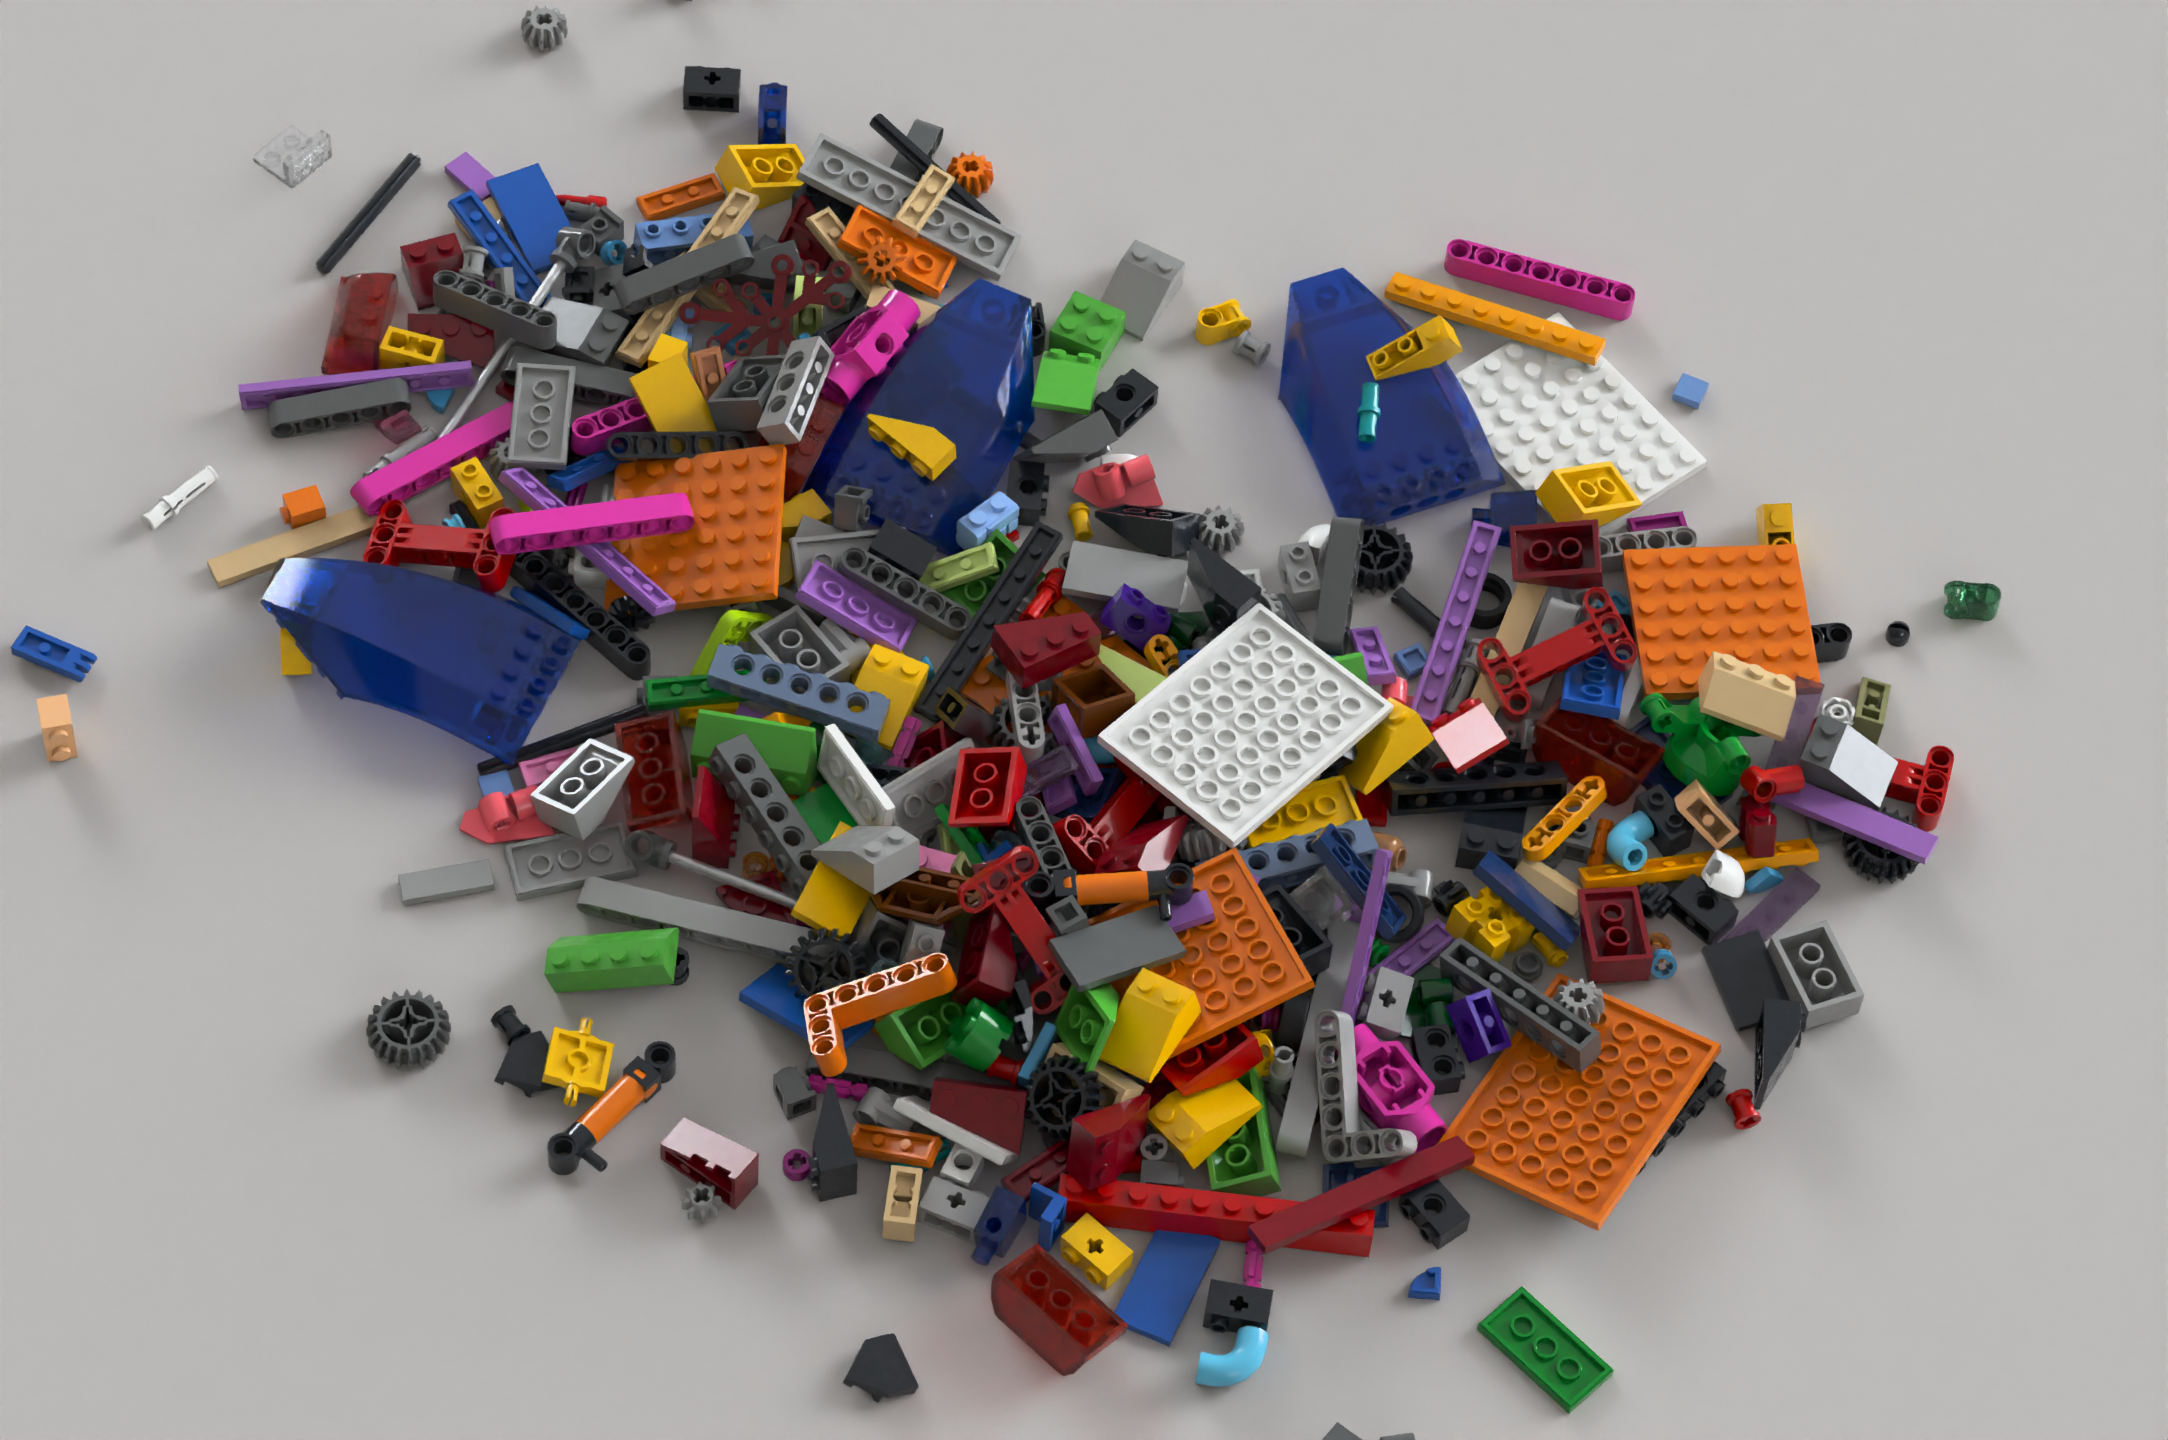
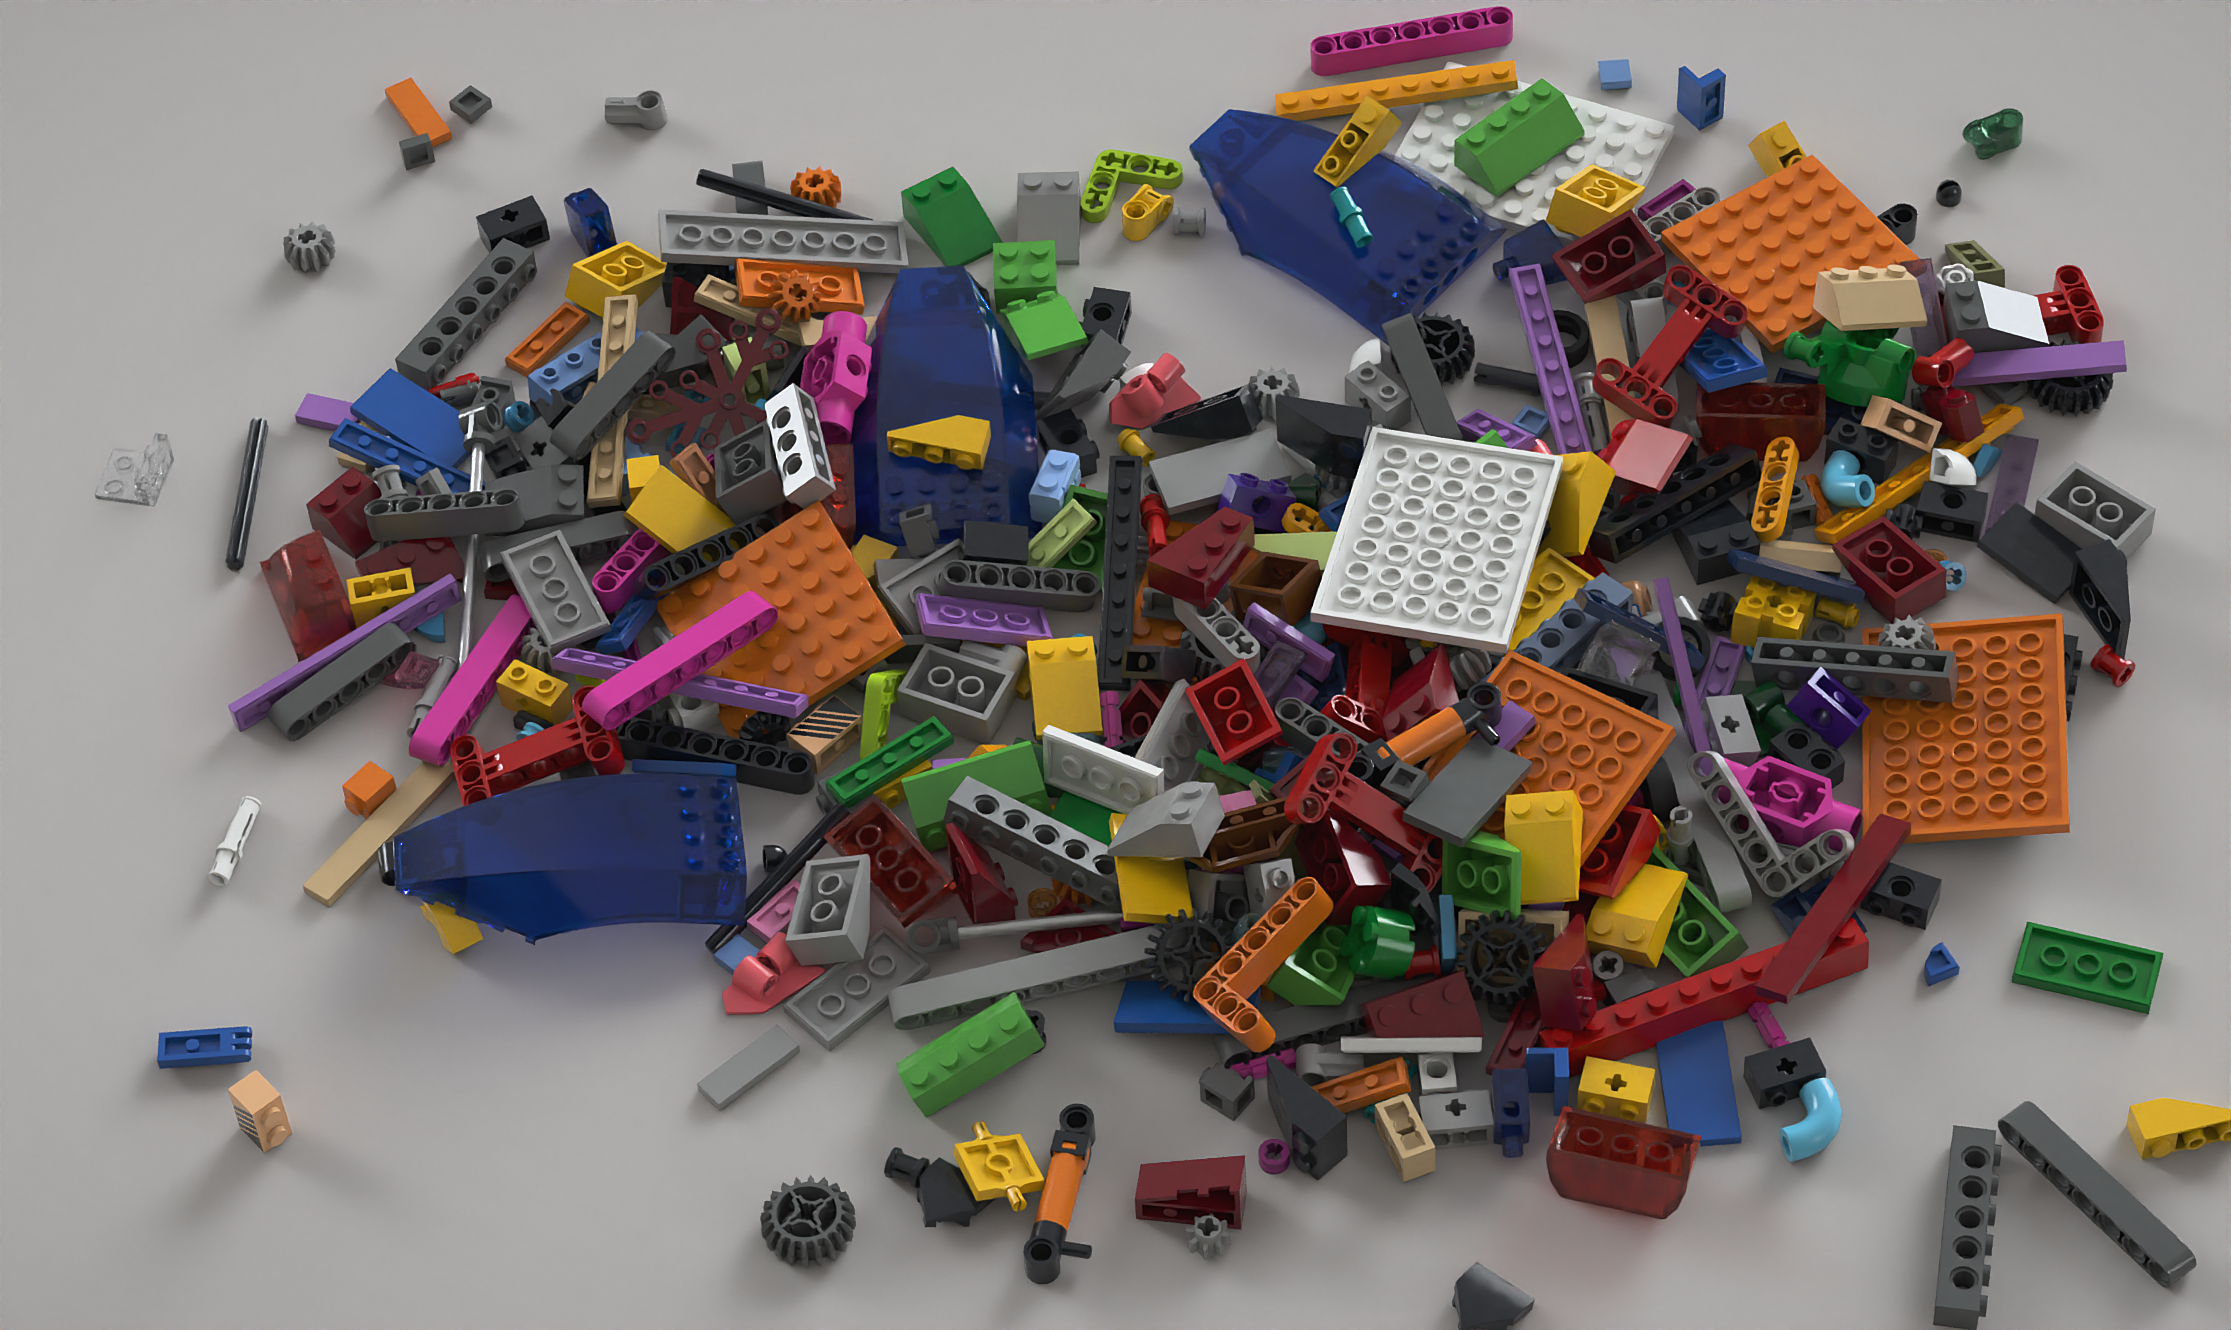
camera: 20 degrees left, 5 degrees down
sand blue brick [707,643,890,743] -> none
tan tile [891,164,956,239] -> none
none -> dark grey brick [395,238,537,390]
none -> light grey piece [604,90,667,130]
none -> black hinge [762,845,787,872]
none -> light nougat brick [787,695,863,775]
none -> green slope [901,166,1003,272]
none -> lime beam [1080,149,1183,223]
none -> bright green slope [1454,78,1585,197]
none -> blue panel [1677,66,1726,131]

